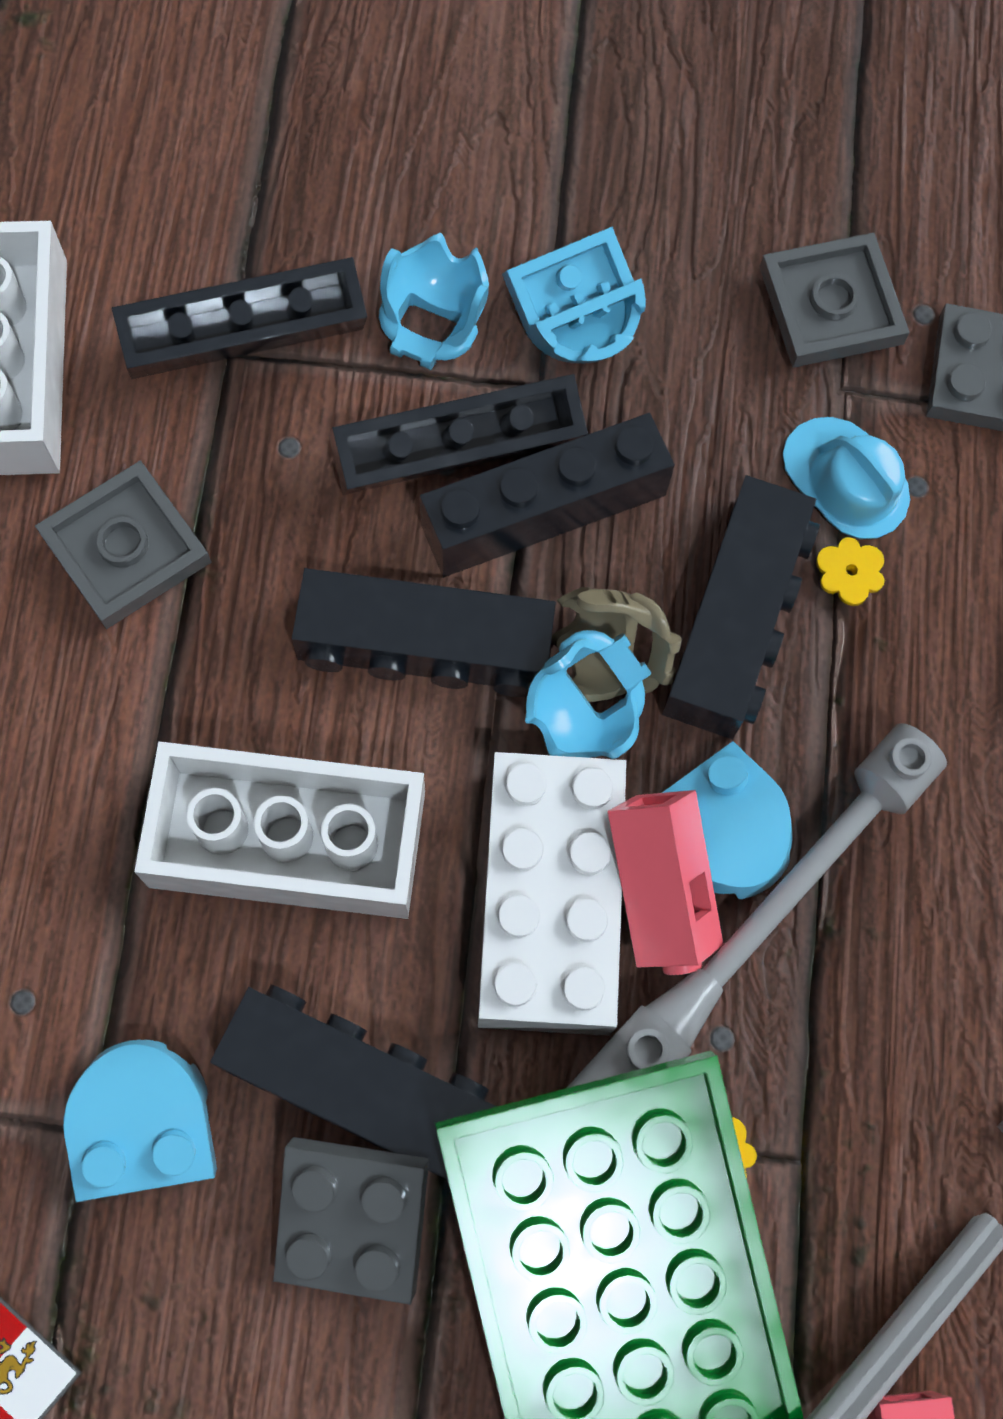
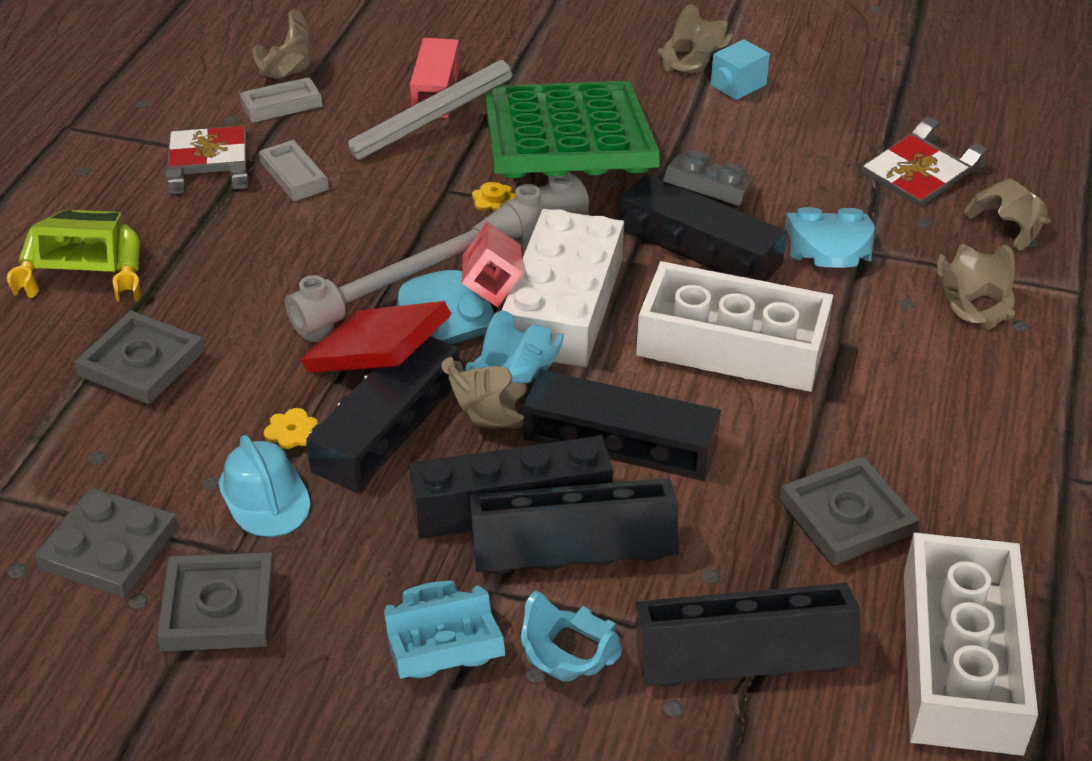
camera: 165 degrees left, 30 degrees down
none -> red tile [300,301,452,373]

